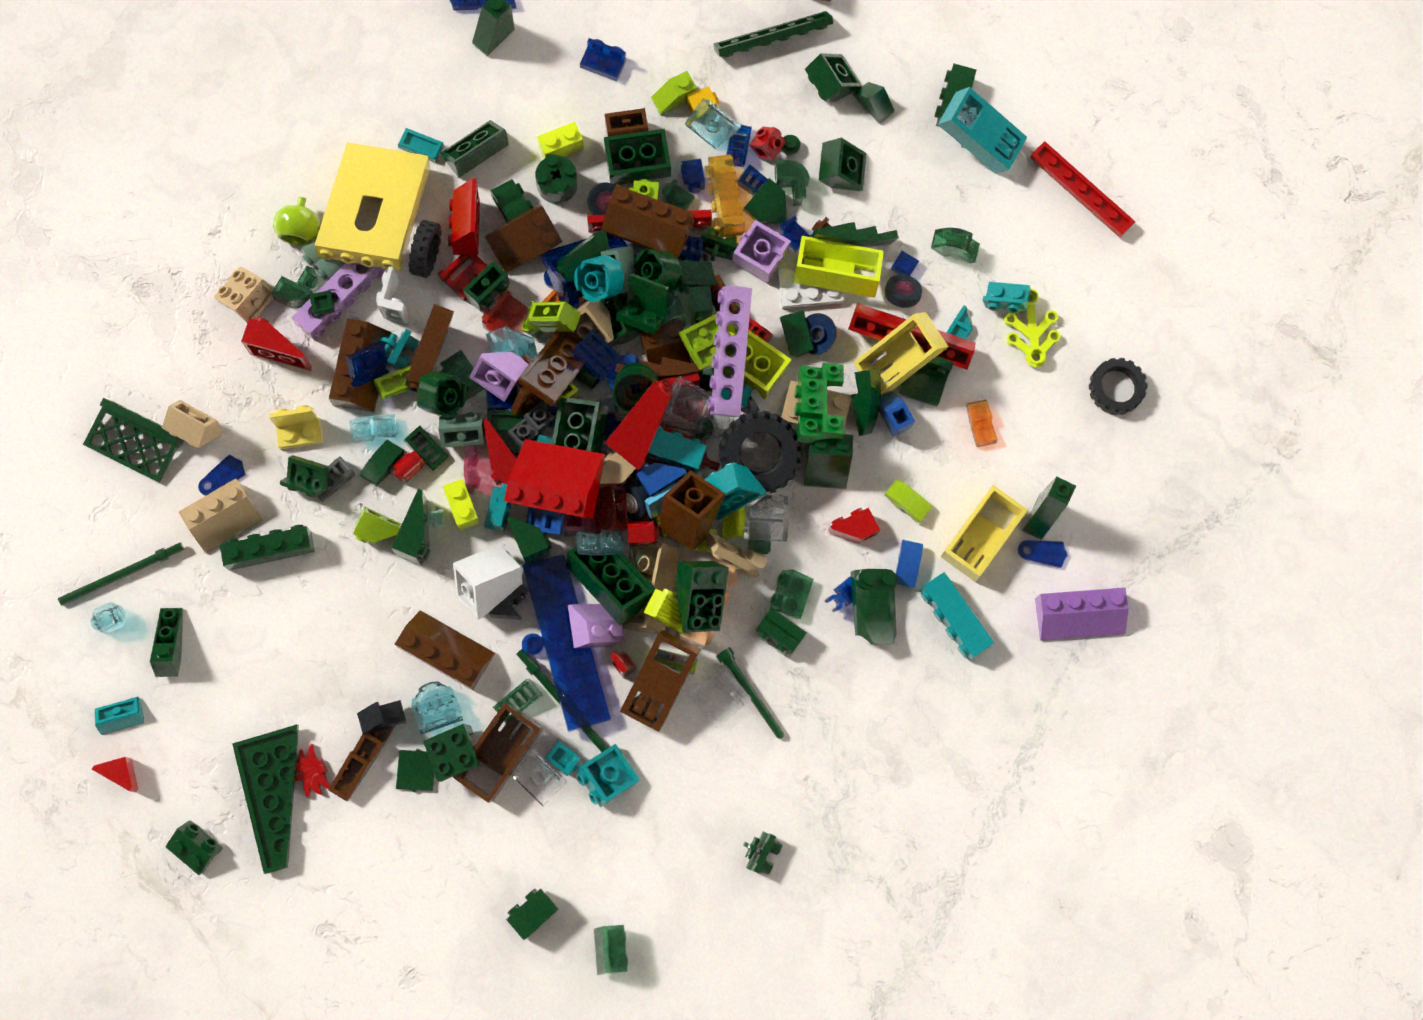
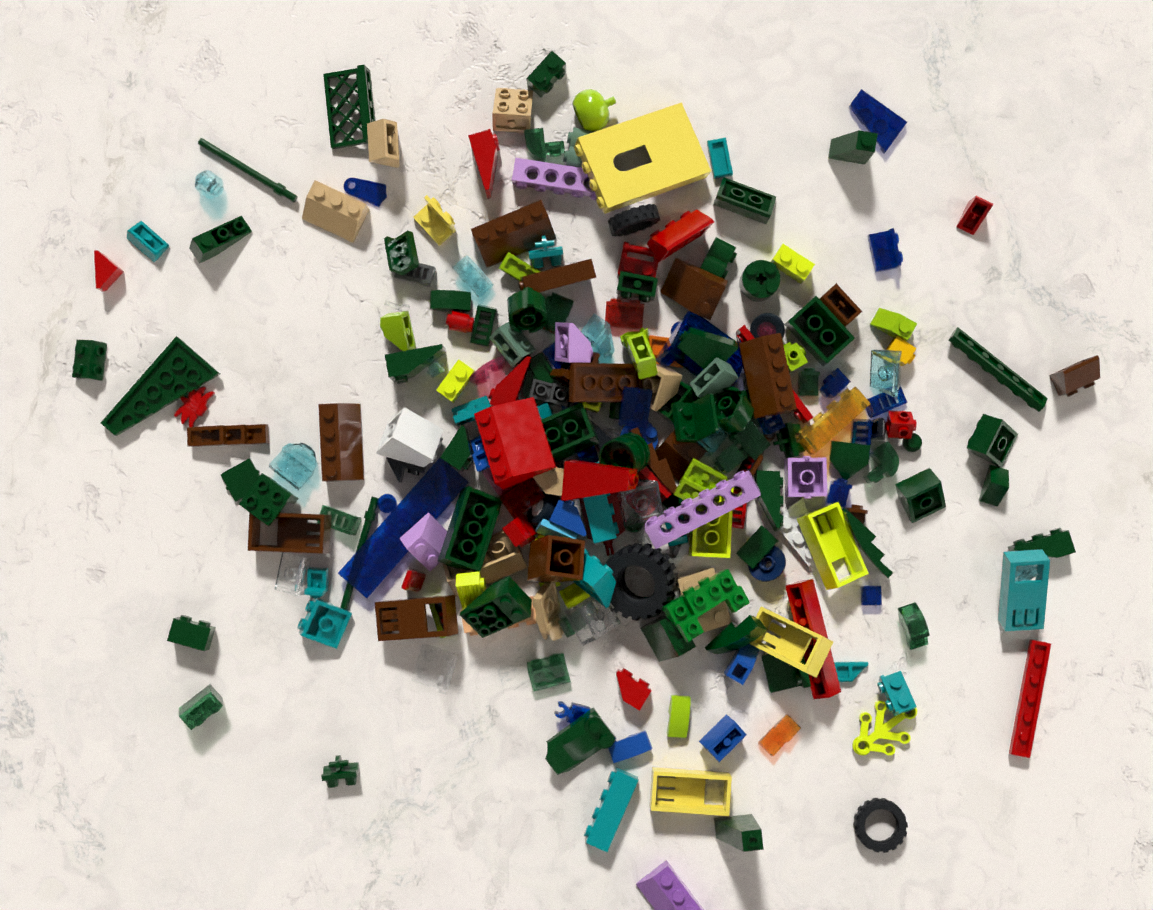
camera: 65 degrees right, 10 degrees up
dark green brick [220,524,315,571] -> none
dark green tile [309,290,335,317] -> none
clear blue plate [346,343,389,387] -> none
black slope [357,700,406,735] -> none
white bracket [376,266,410,324] -> none
teal brick [574,255,624,302] -> none
clear light blue slope [575,530,625,555] -> none
dark green piece [716,647,784,739] -> none
dark green brick [756,607,807,656] -> none
black wheel [885,275,922,308] -> none
clear blue piece [1018,540,1068,568] -> none
none -> dark green brick [526,51,566,98]
none -> blue brick [699,714,747,762]
none -> dark green slope [754,470,783,532]
none -> black slope [869,418,886,440]

